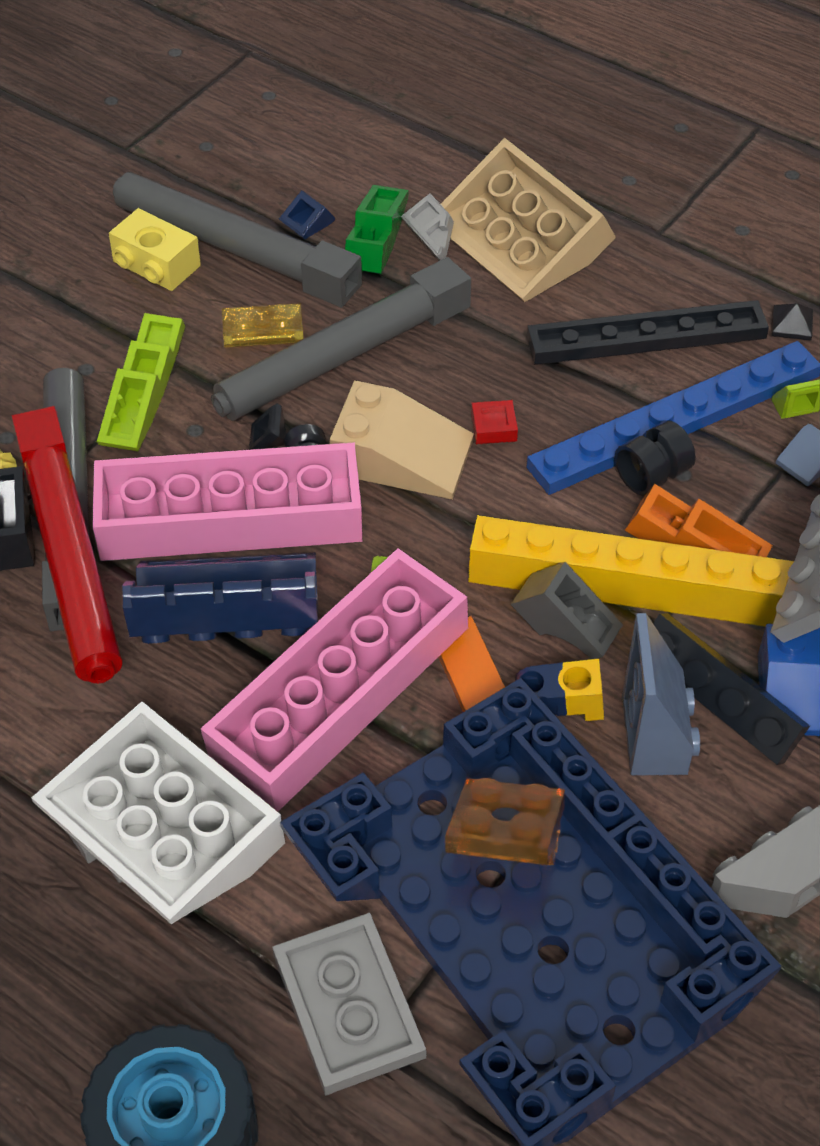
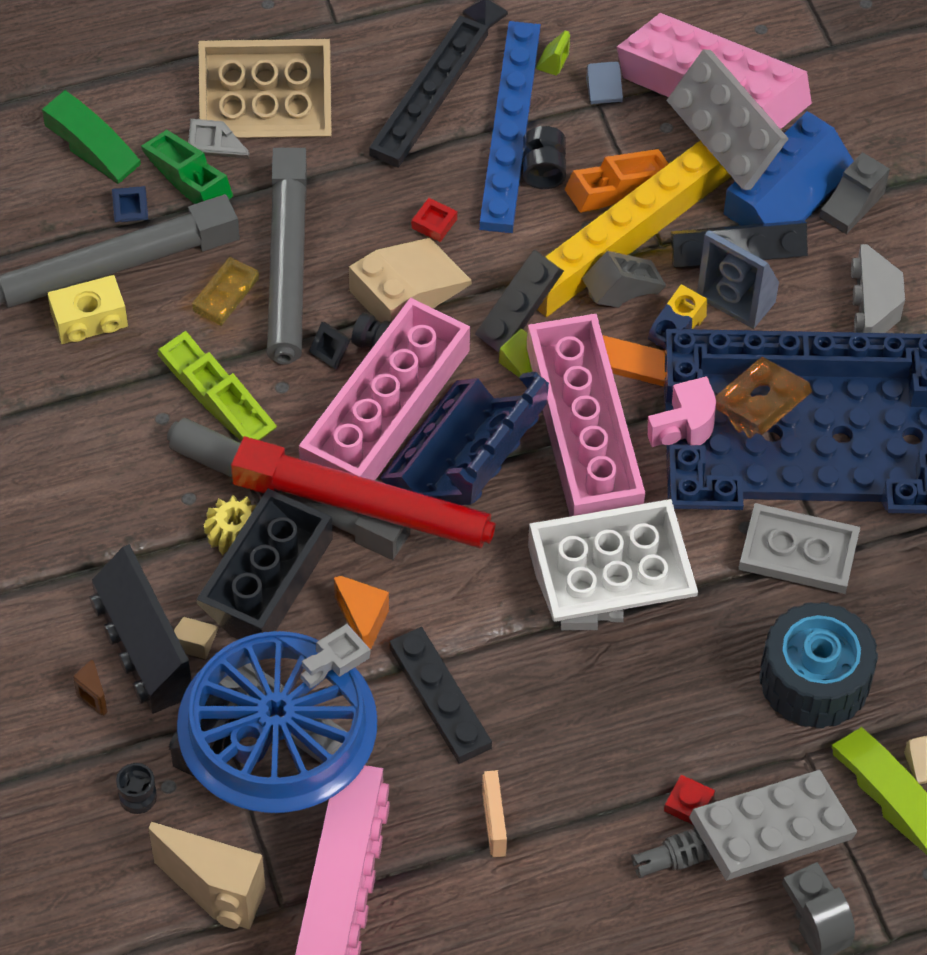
camera: 55 degrees left, 5 degrees up
none -> green slope [42,90,141,184]
none -> black plate [475,250,564,352]
none -> bright pink brick [648,376,716,447]

